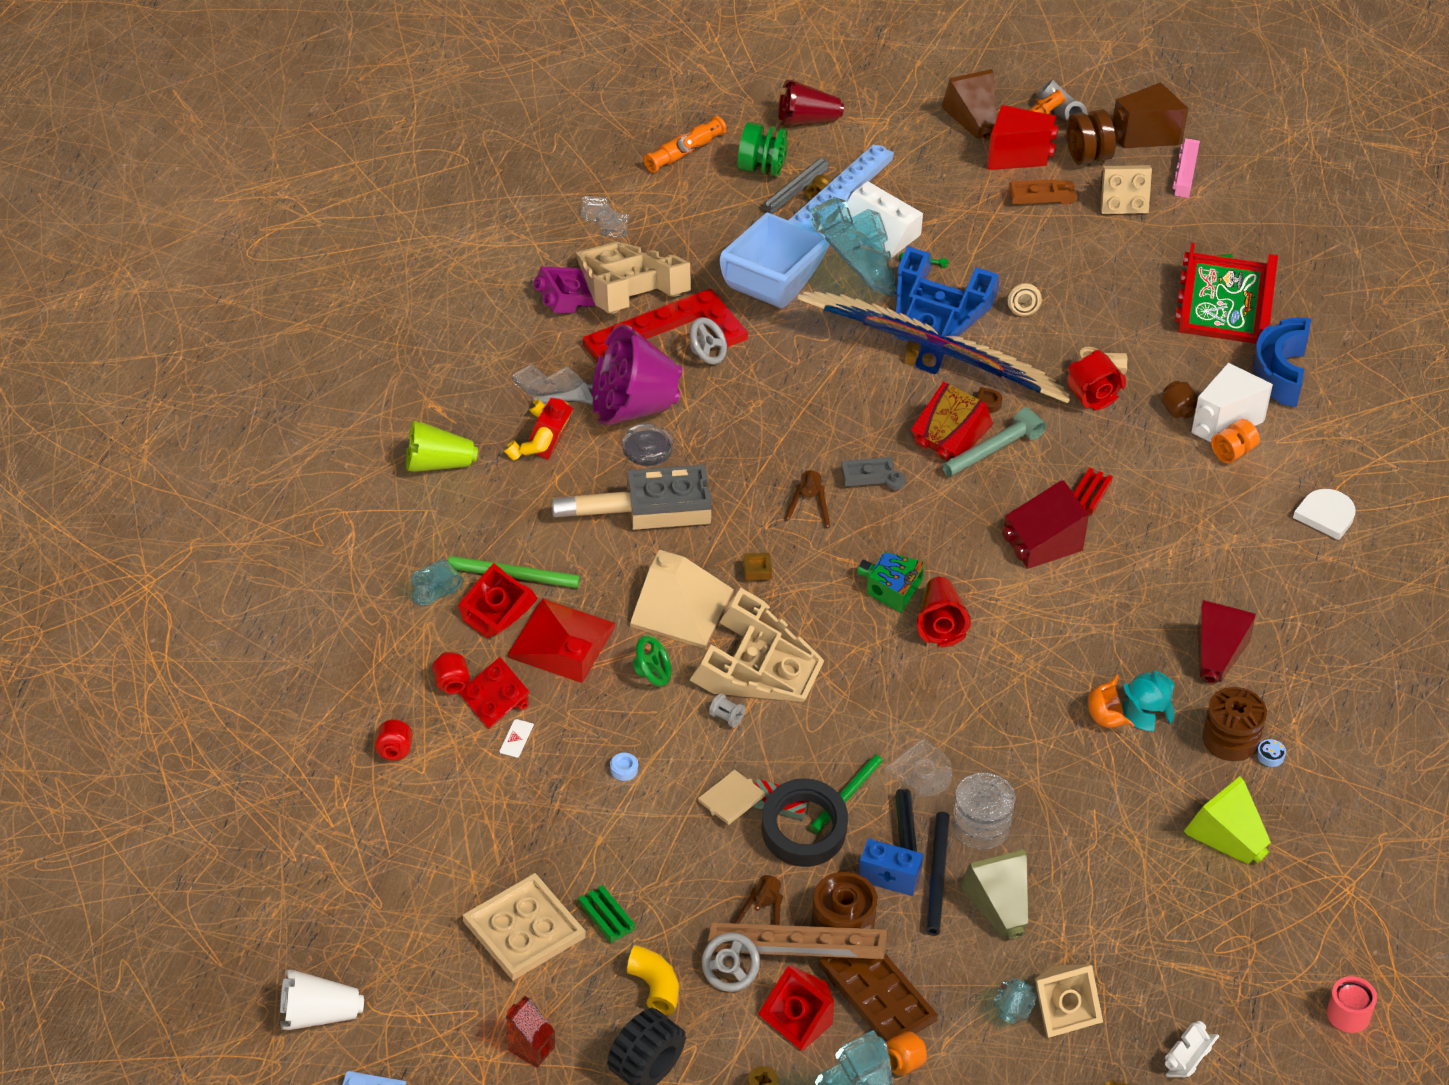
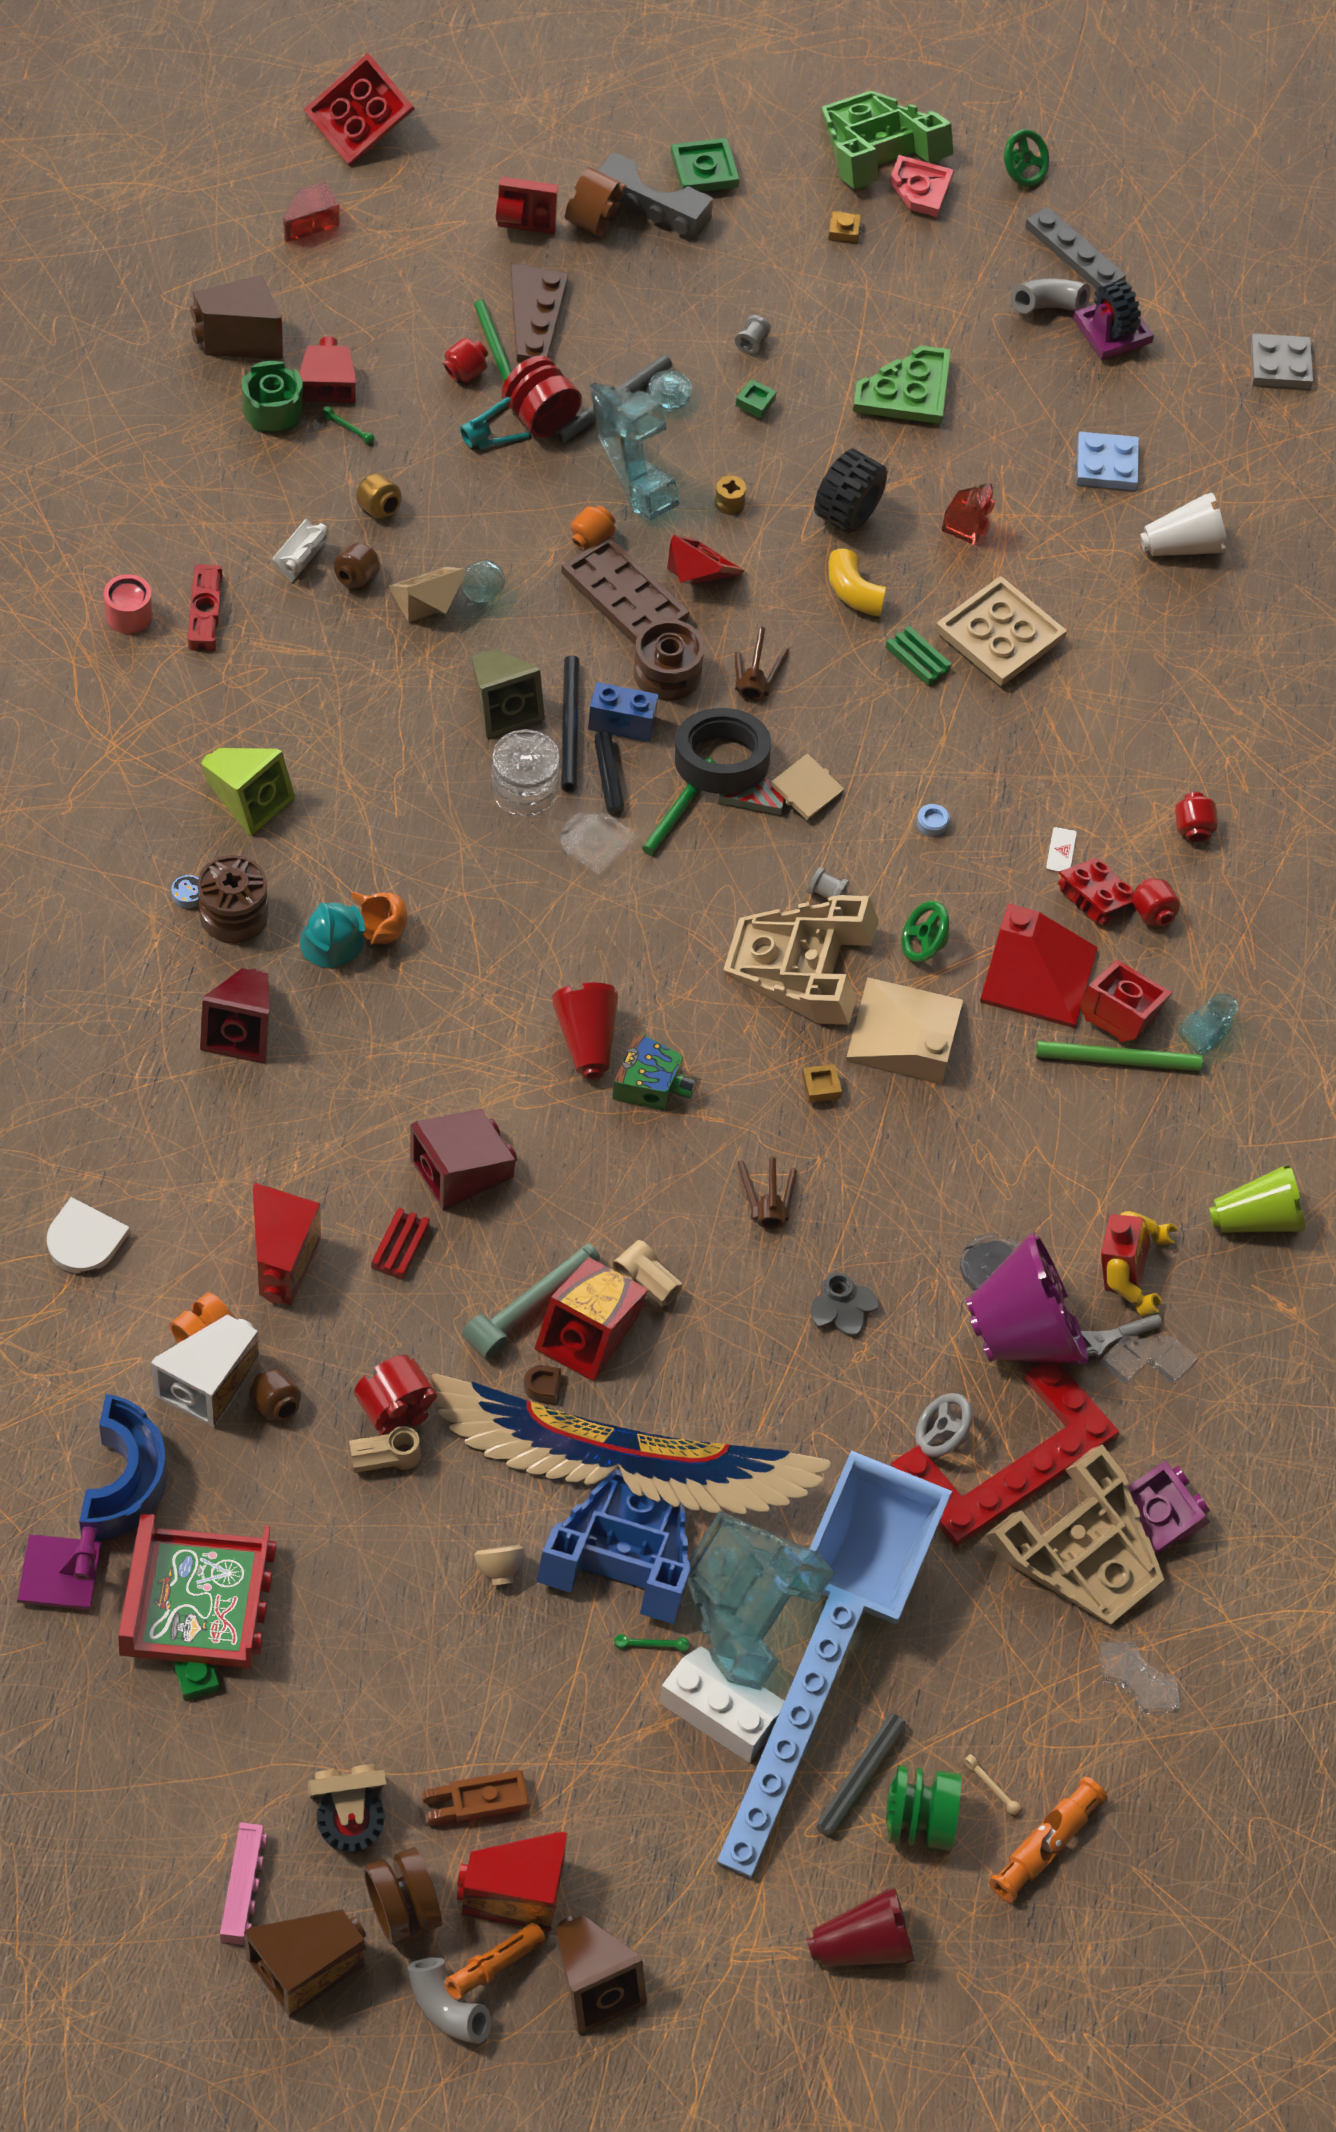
camera: 170 degrees right, 10 degrees up
piece [551,464,712,530] -> none
light grey piece [702,932,760,992] -> none
medium nougat plate [707,923,887,959] -> none
pearl gold wheel [805,175,832,201] -> none
dark grey hinge [841,457,906,490] -> none
none -> magenta plate [17,1527,101,1610]
none -> red piece [187,564,223,651]
none -> red slope [252,1183,321,1306]
none -> reddish brown head [334,543,380,589]
none -> tan piece [612,1240,683,1307]
none -> dark grey plate [811,1273,879,1336]
none -> tan hinge [964,1754,1021,1816]

